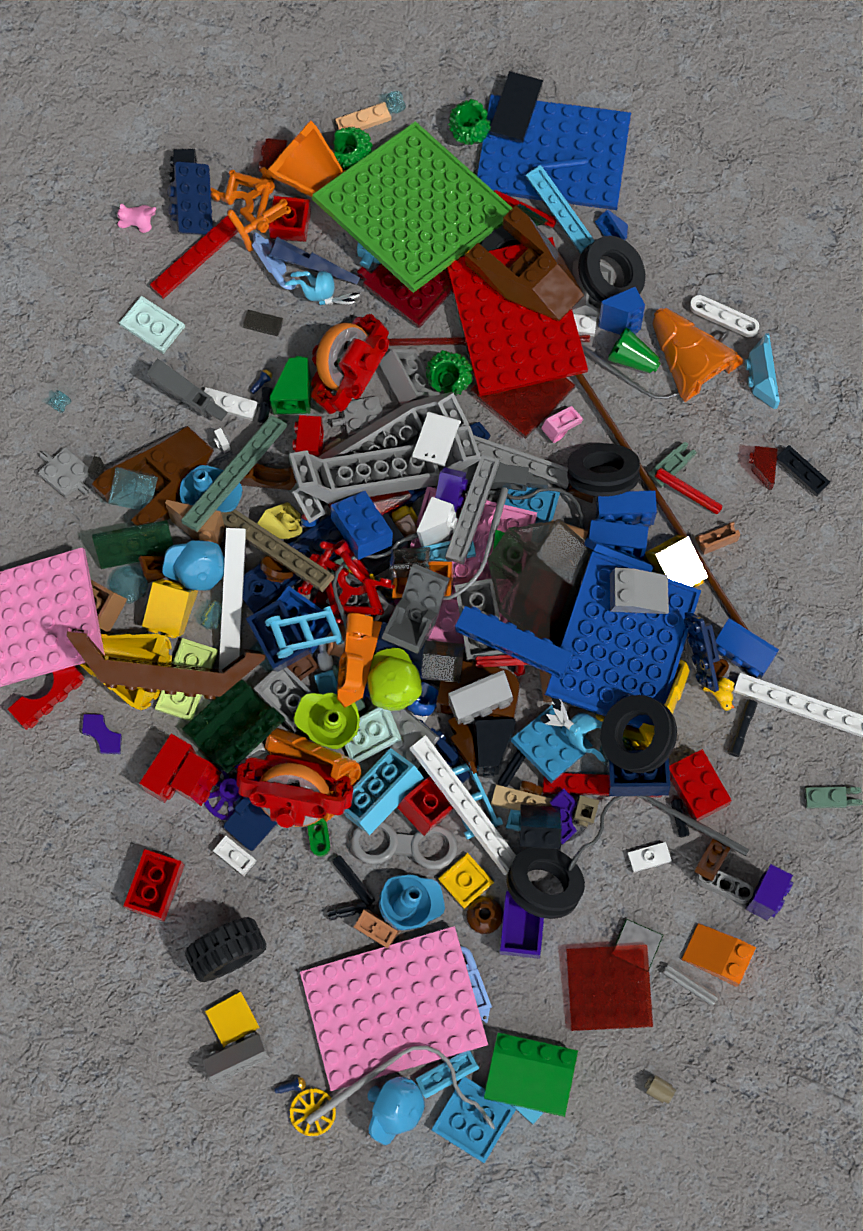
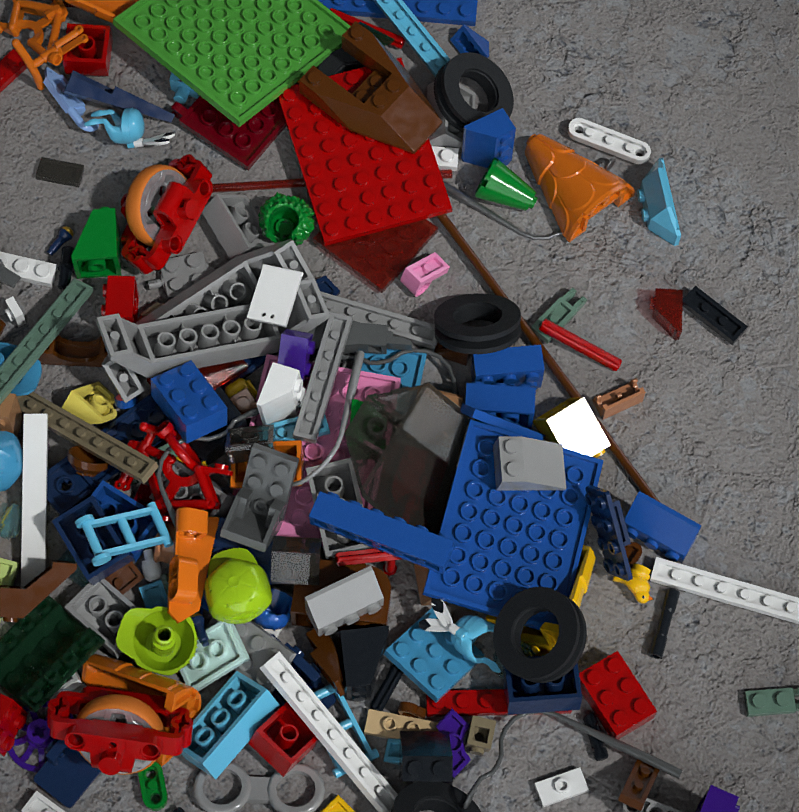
camera: 10 degrees left, 5 degrees down
none -> dark blue piece [190,613,209,647]

